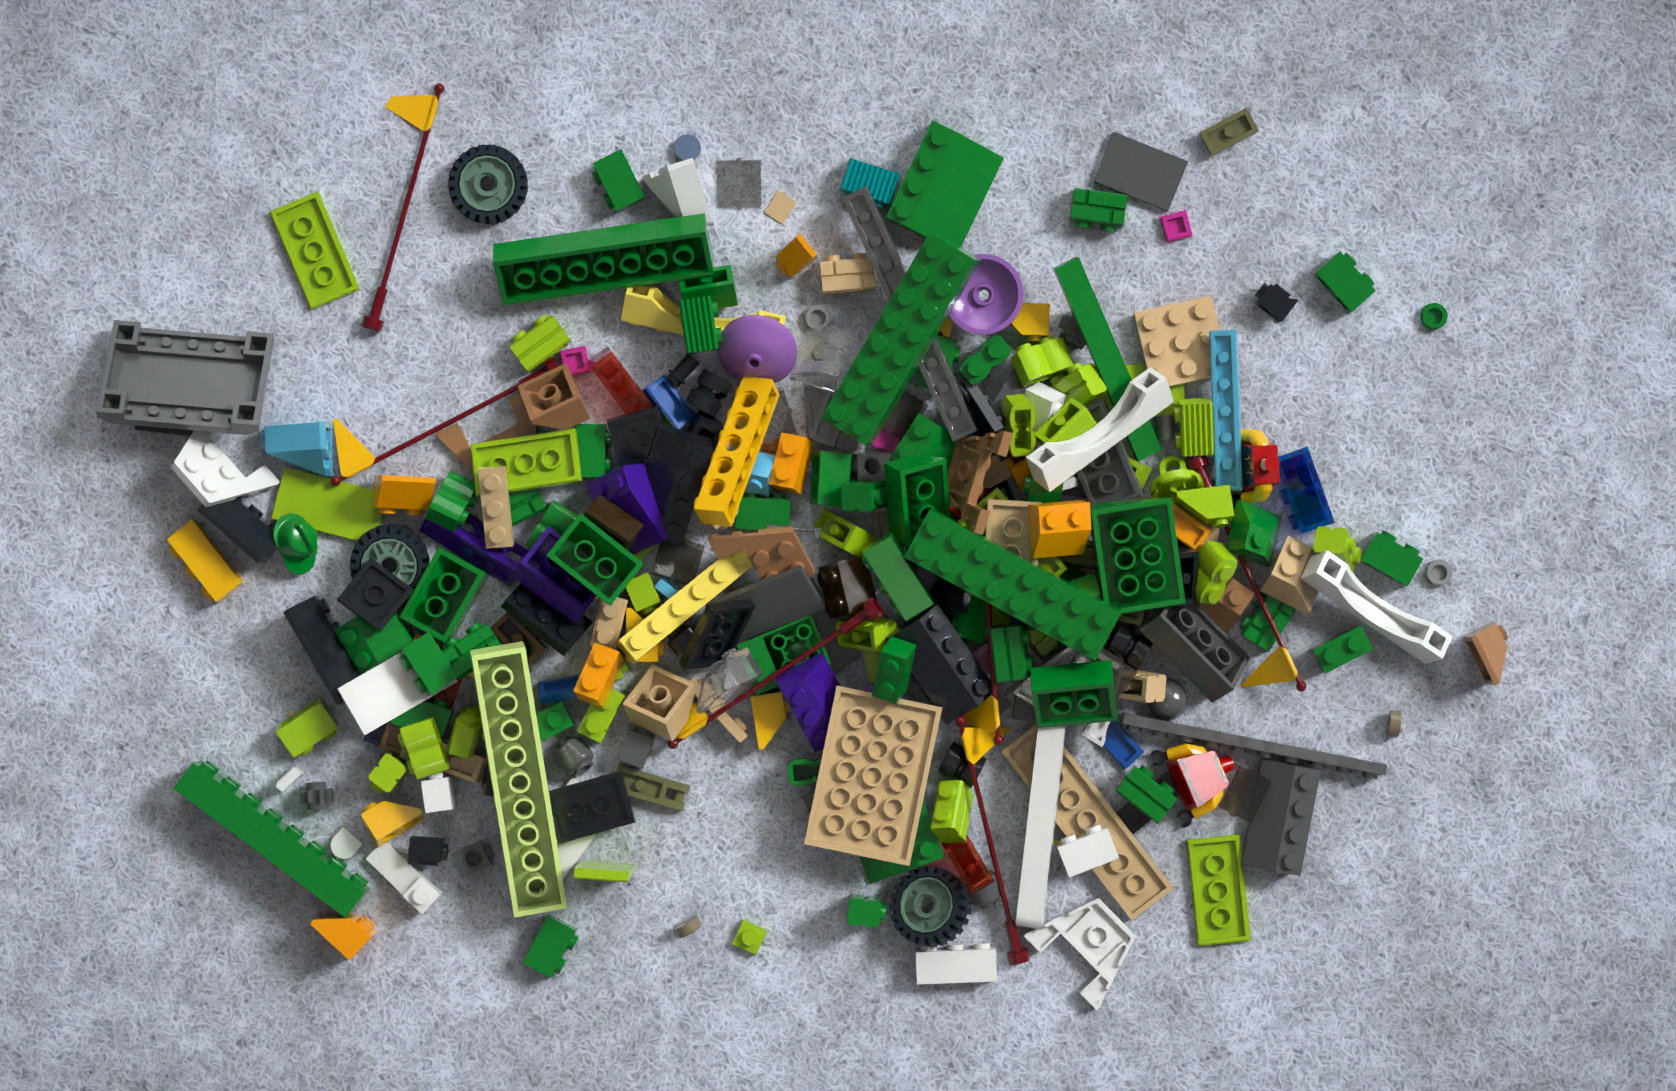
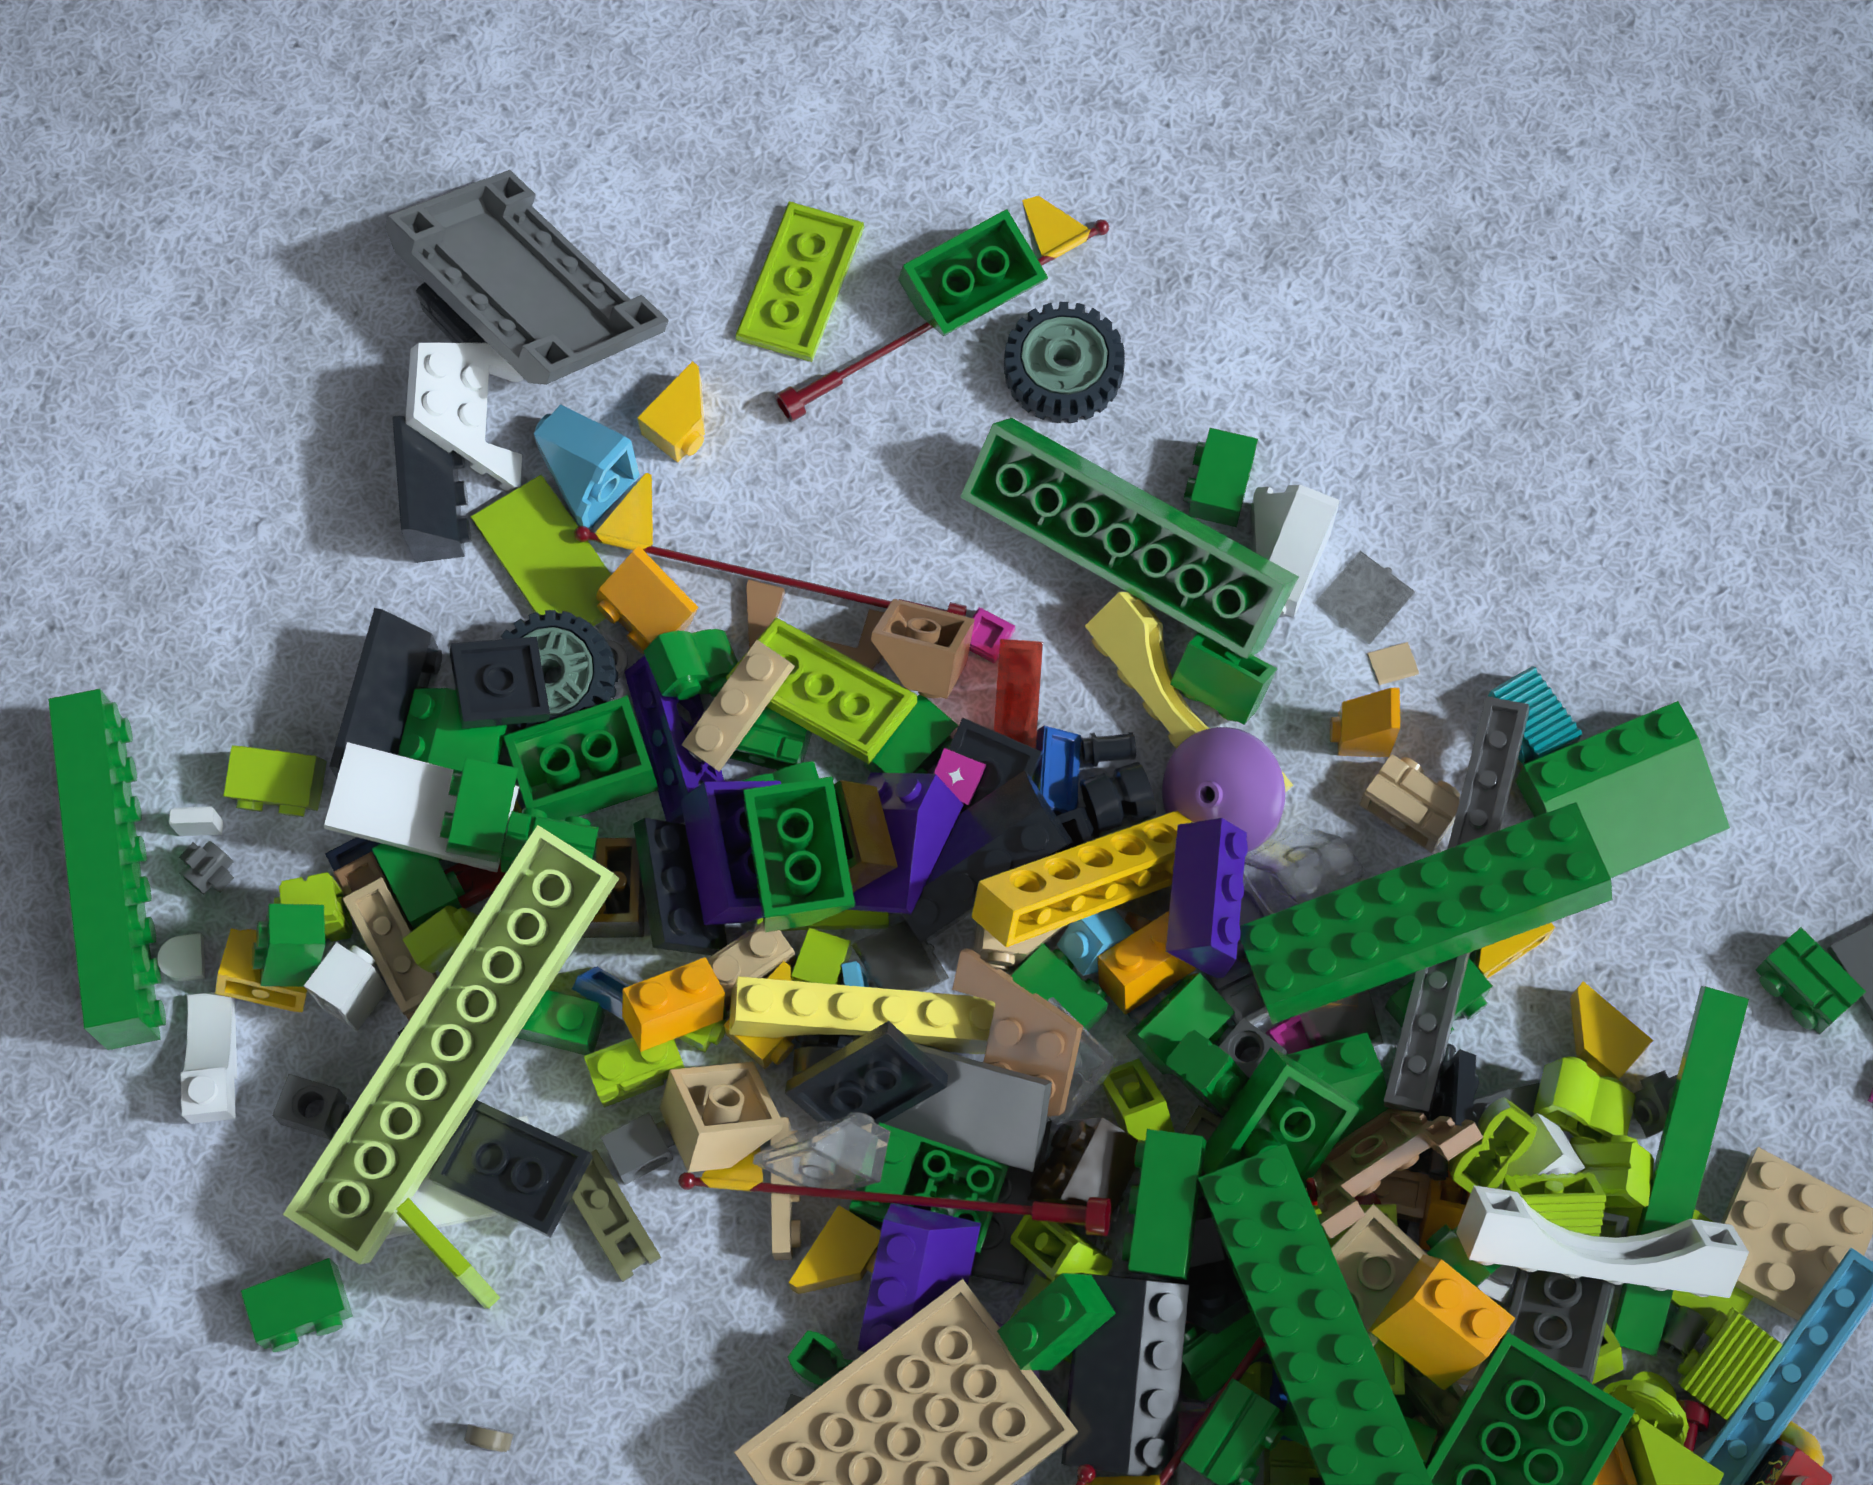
camera: 35 degrees right, 20 degrees down
yellow brick [167,519,245,602] -> none
green piece [273,513,318,574] -> none
light orange slope [310,914,377,960] -> none
lime brick [398,717,450,779] -> none
black window [408,836,448,866] -> none
lime brick [509,314,572,373] -> none
dark grey head [554,736,594,777] -> none
sand blue tile [674,134,701,161] -> none
green brick [679,296,723,355] -> none
light grey tile [804,305,831,332] -> none
medium lavender dish [949,254,1024,335] -> none
green brick [959,335,1012,386] -> none
none -> green brick [252,904,325,987]
none -> yellow slope [637,361,705,463]
none -> green slope [898,209,1048,337]
none -> dark pink tile [934,748,986,805]
none -> dark purple slope [1166,818,1248,979]

